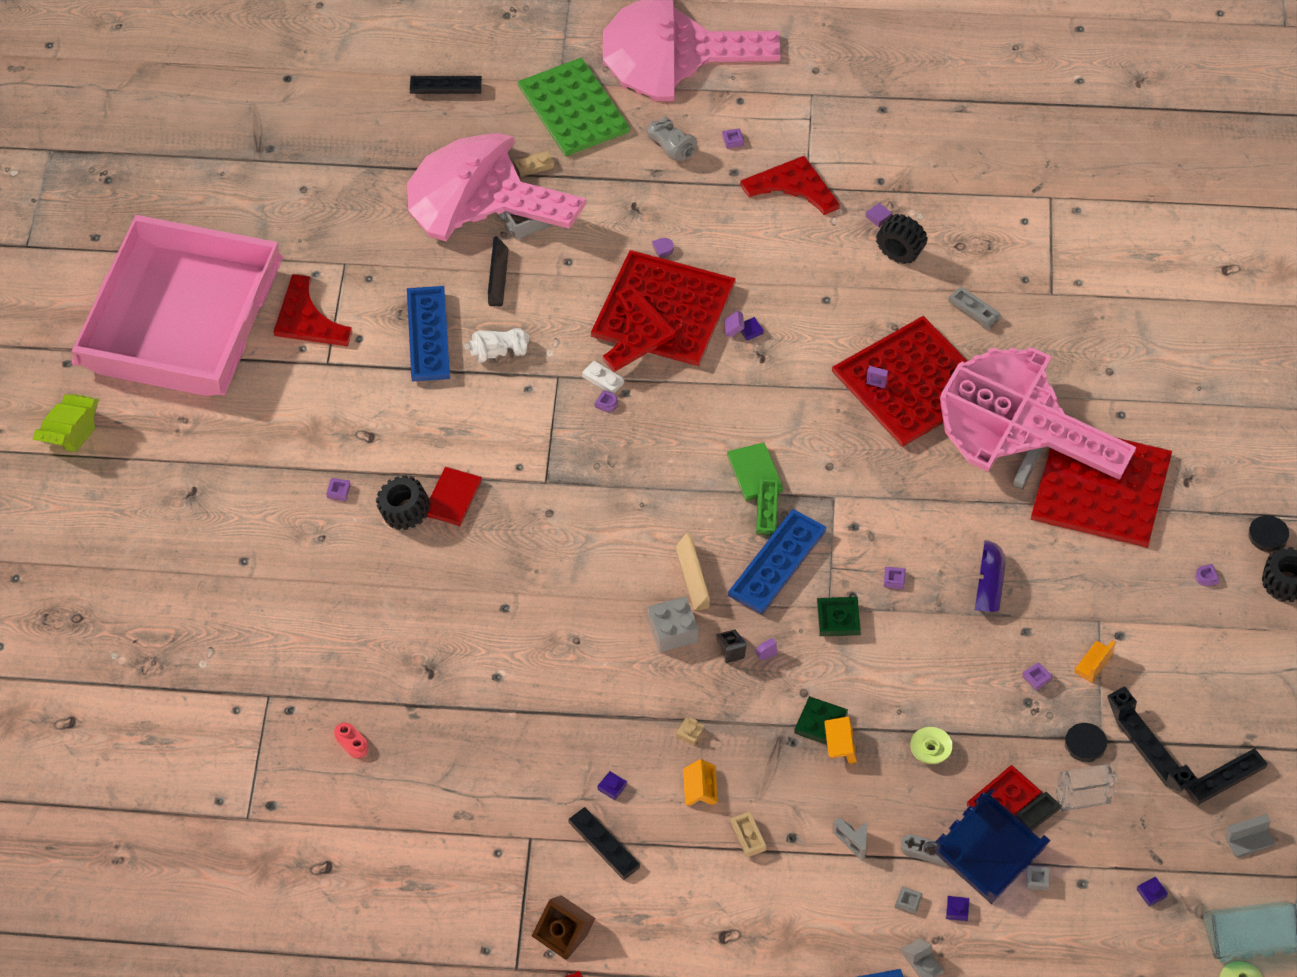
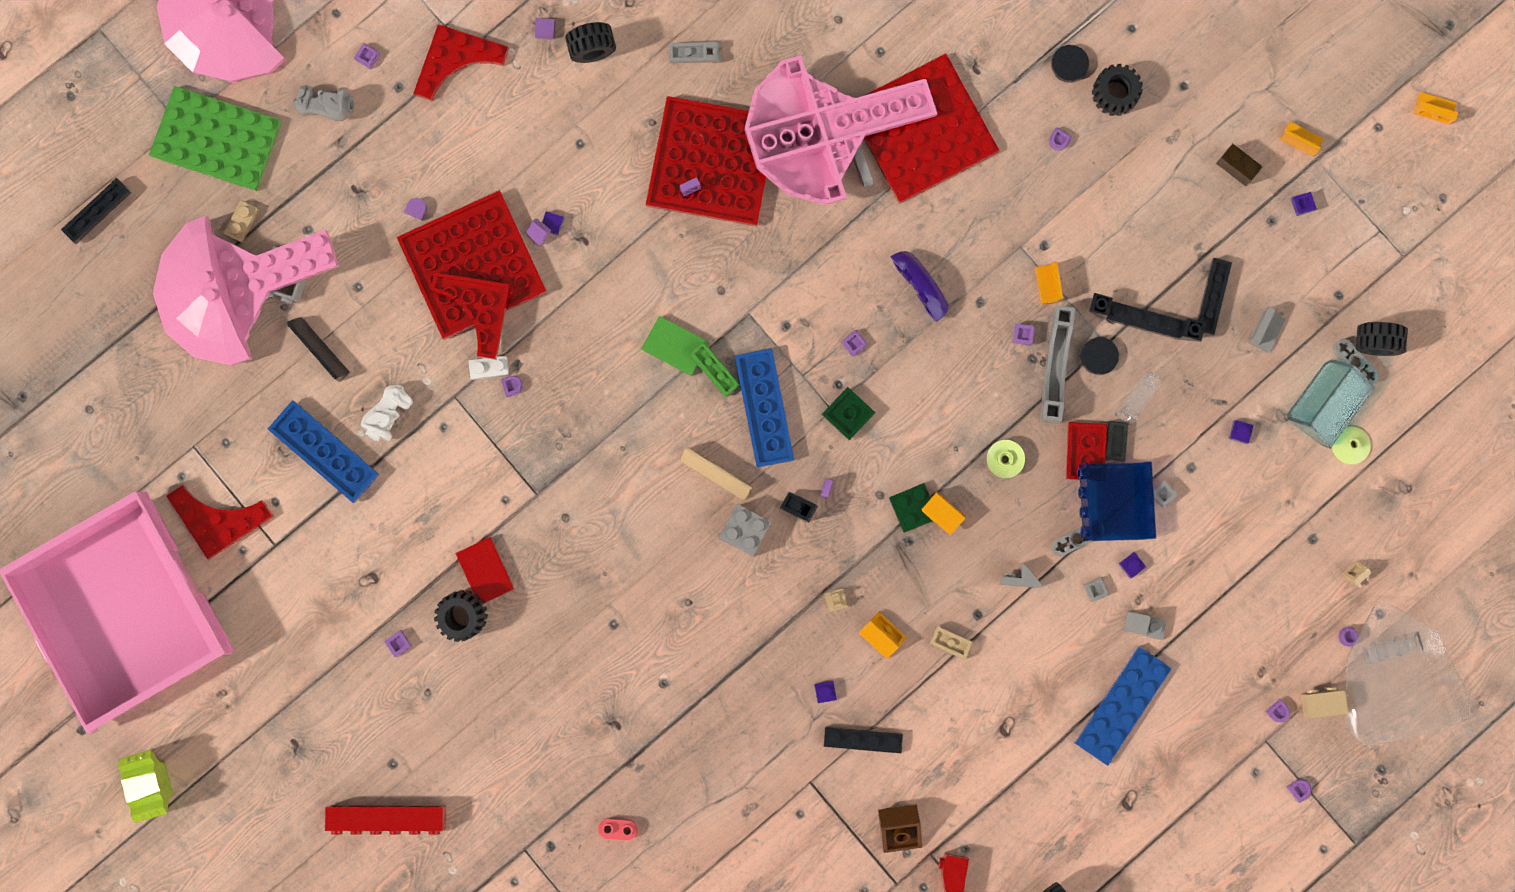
camera: 40 degrees left, 30 degrees up
none -> red brick [325,805,446,835]
none -> light grey arch [1039,305,1076,424]

